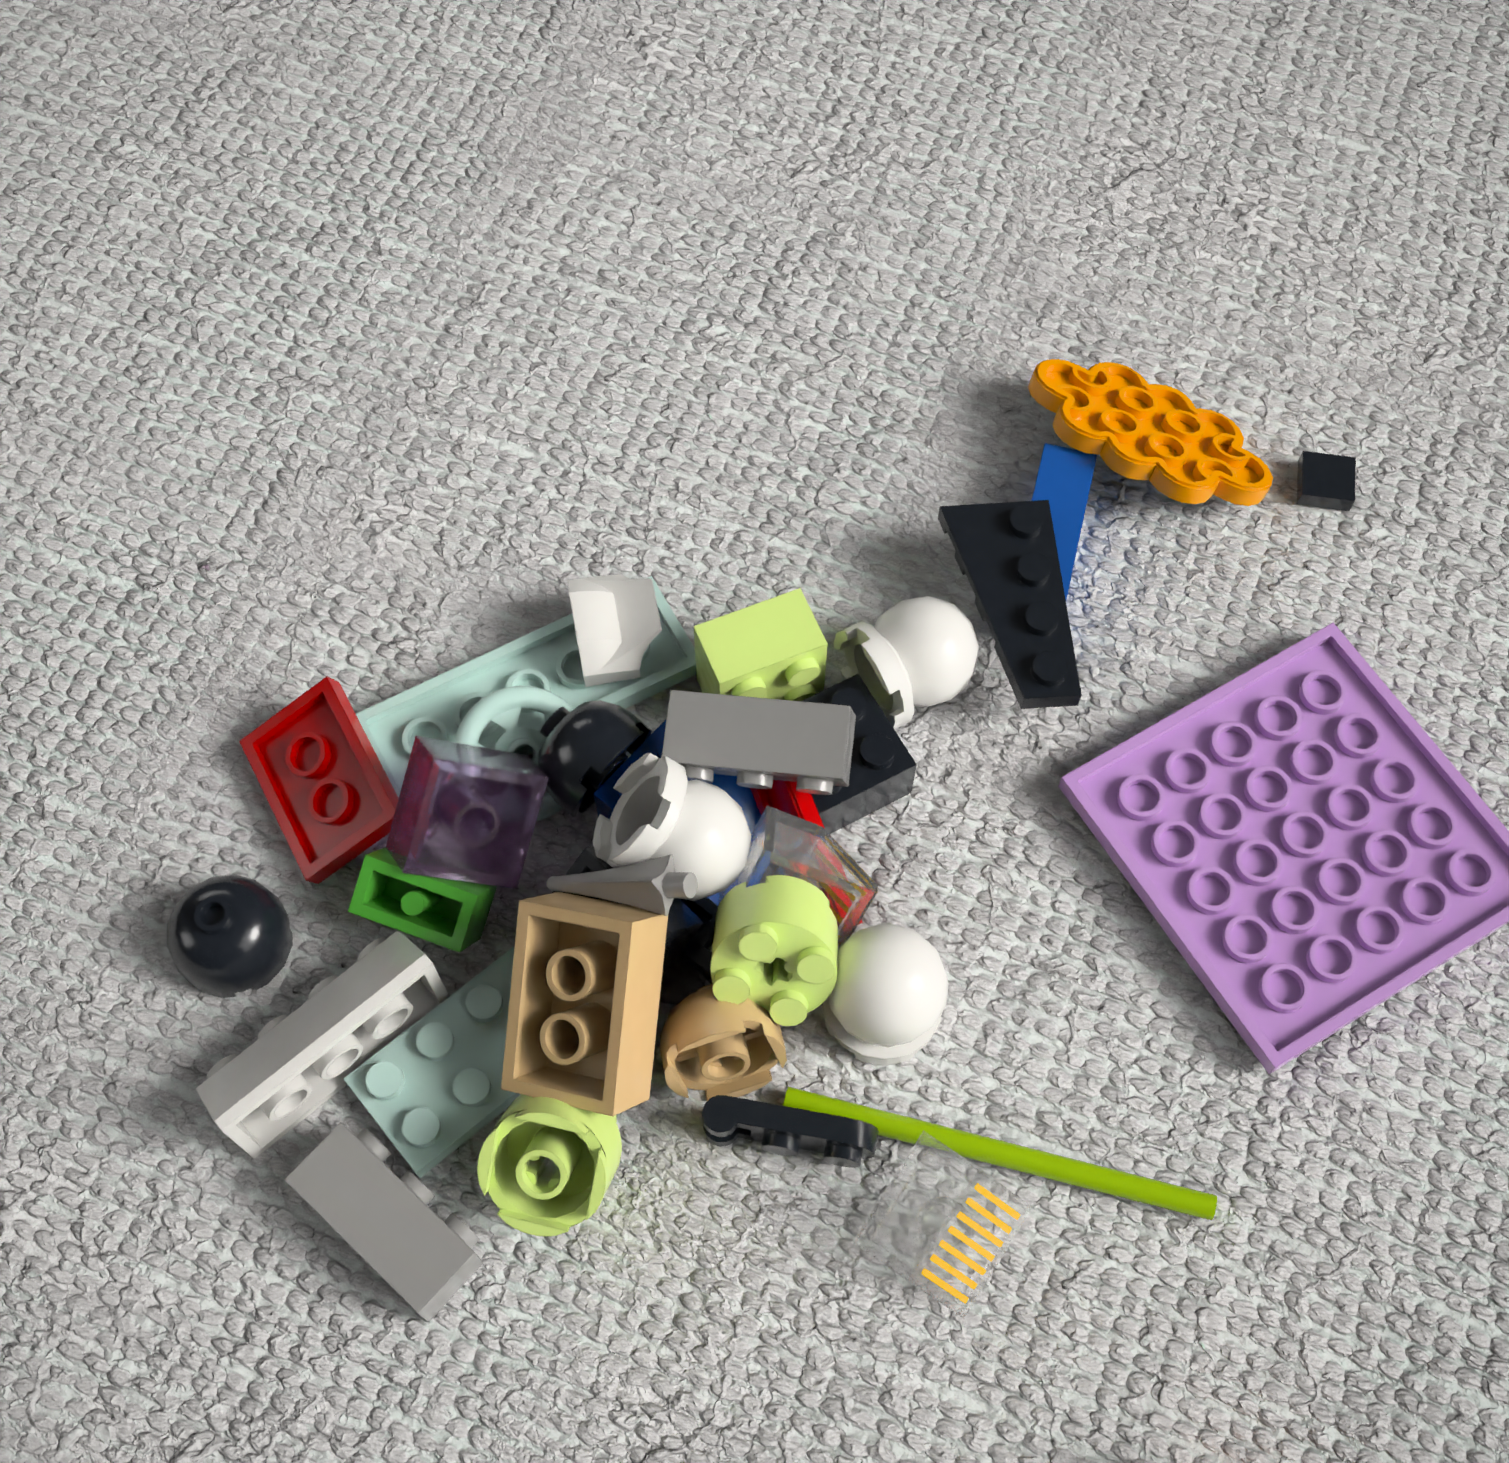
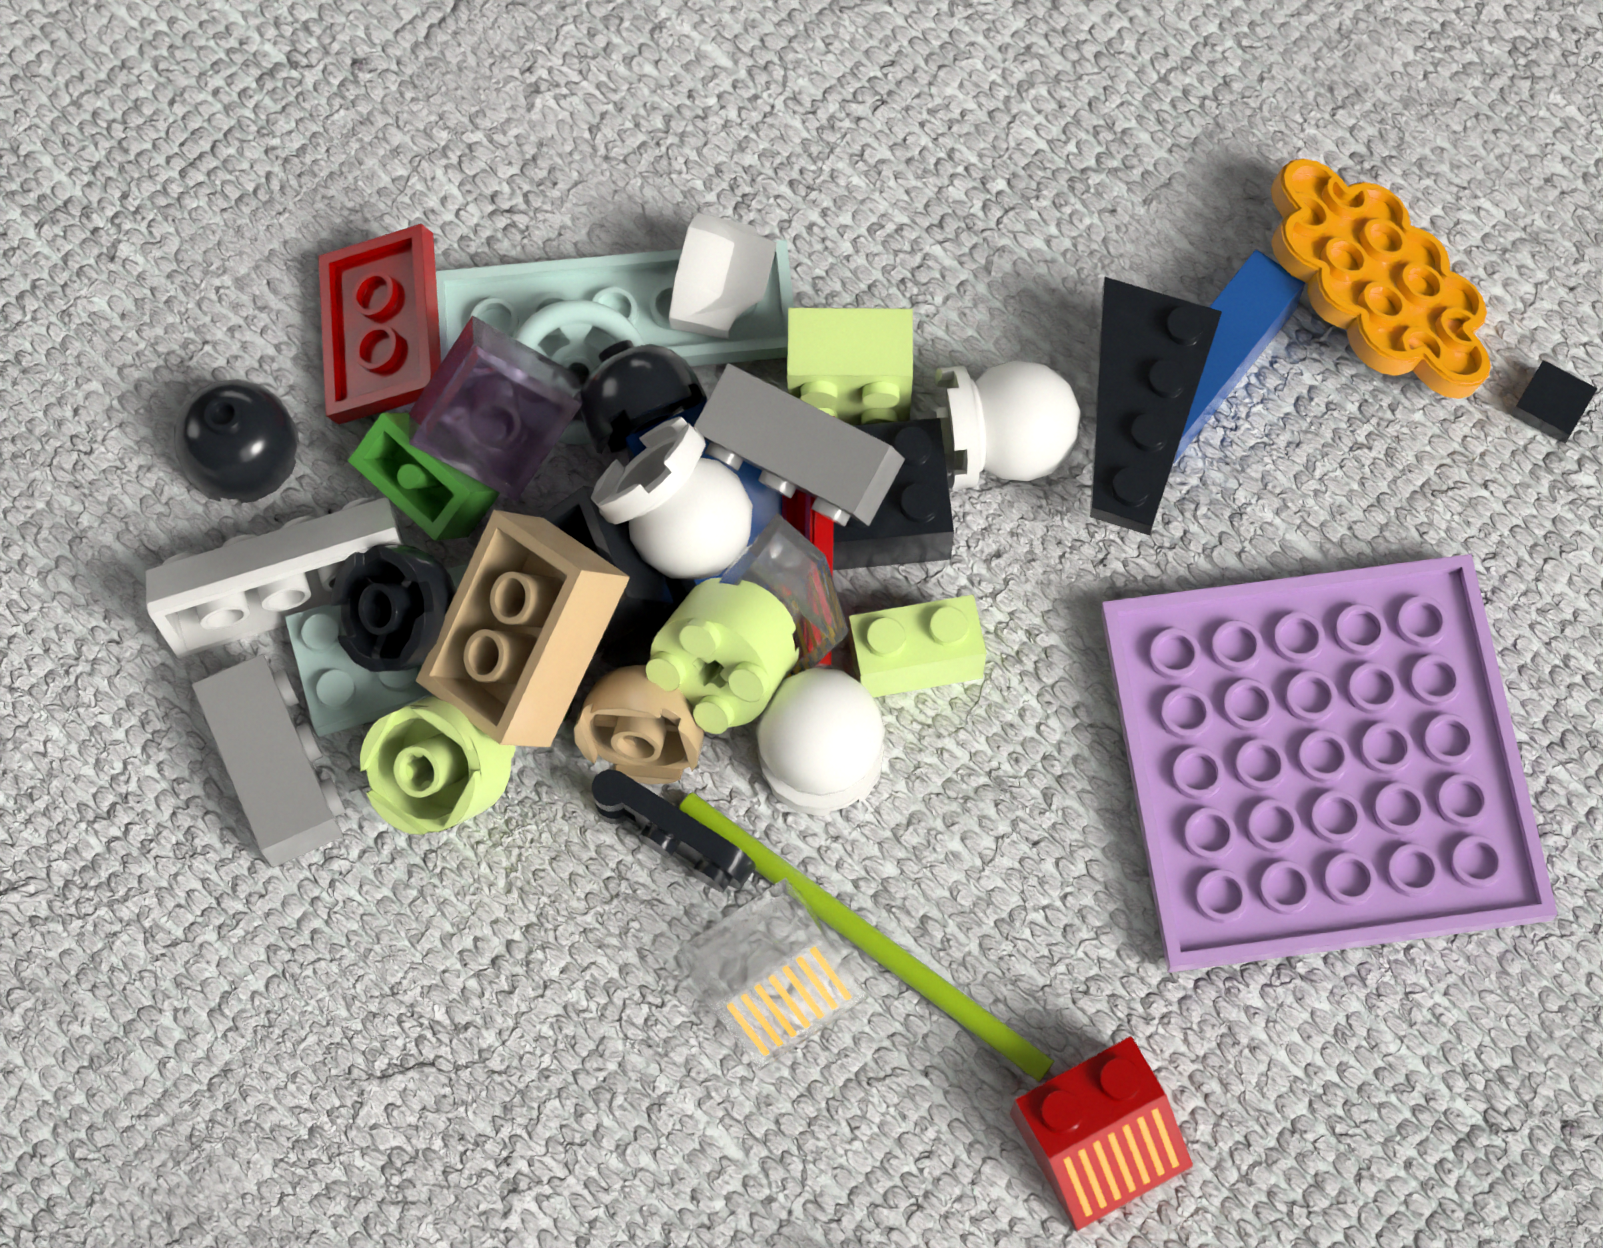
camera: 25 degrees right, 5 degrees up
light grey piece [546,854,698,916] -> none
none -> black cylinder [331,545,456,672]
none -> yellowish green brick [849,594,986,698]
none -> red slope [1010,1035,1193,1232]

